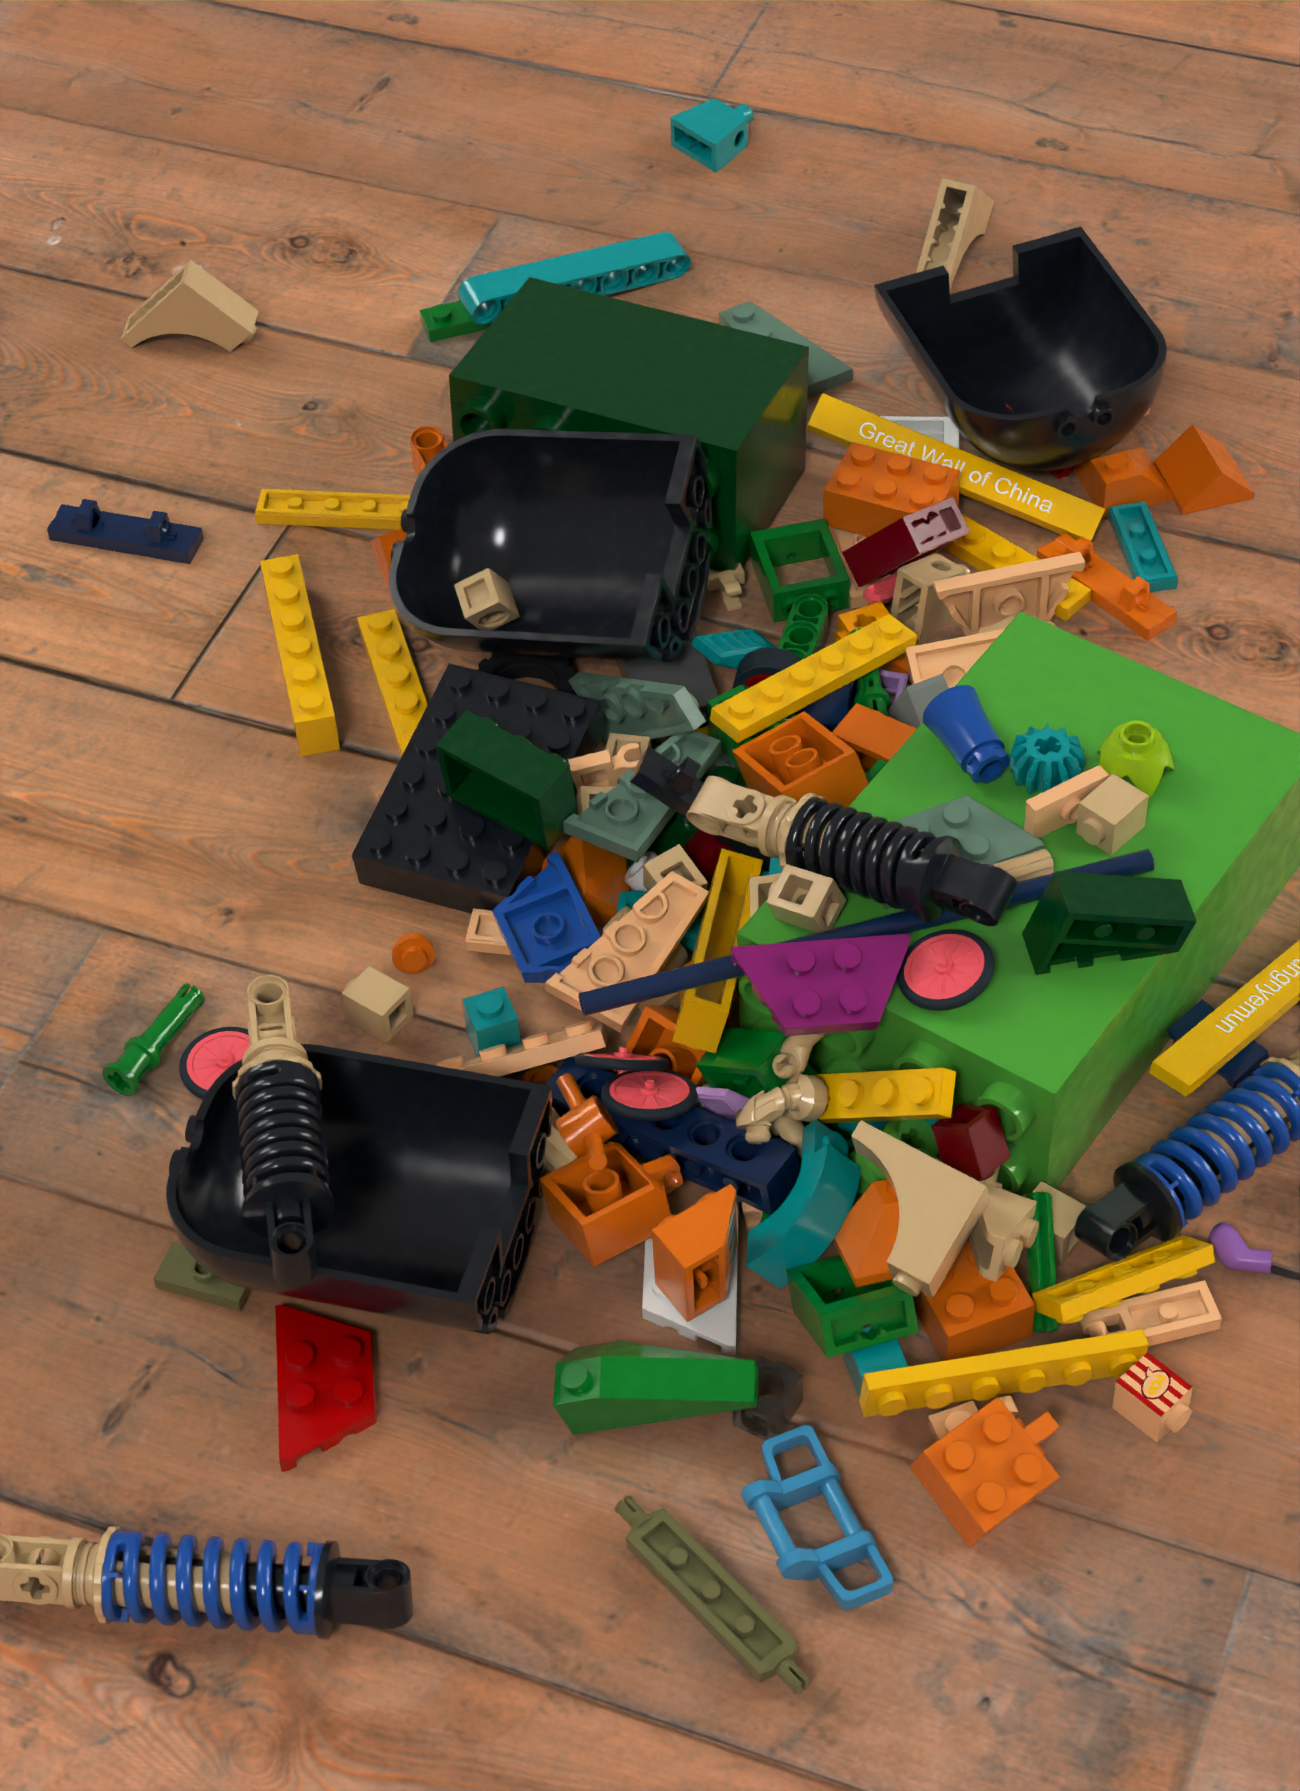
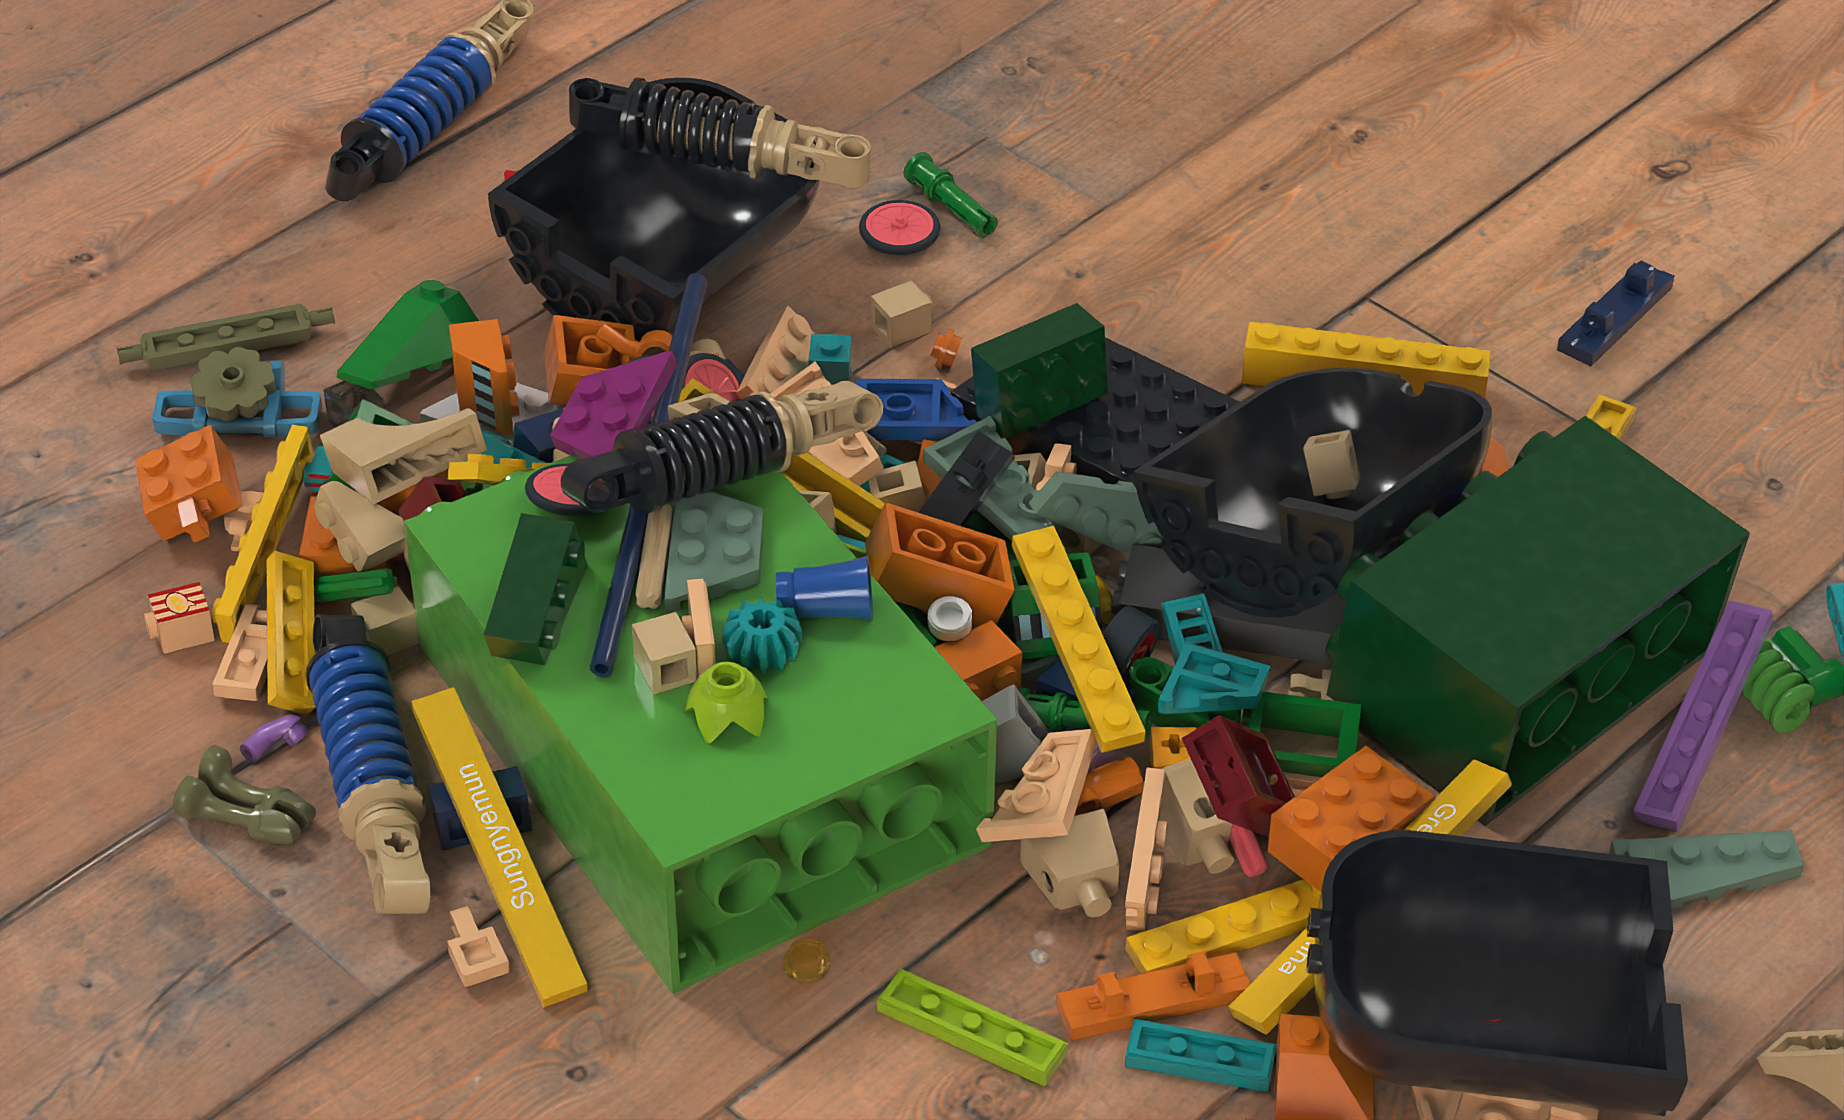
camera: 110 degrees right, 5 degrees down
none -> olive plant [190,347,276,421]
none -> lime tile [877,968,1068,1087]
none -> white tile [928,596,972,642]
none -> teal wing [1158,643,1271,714]

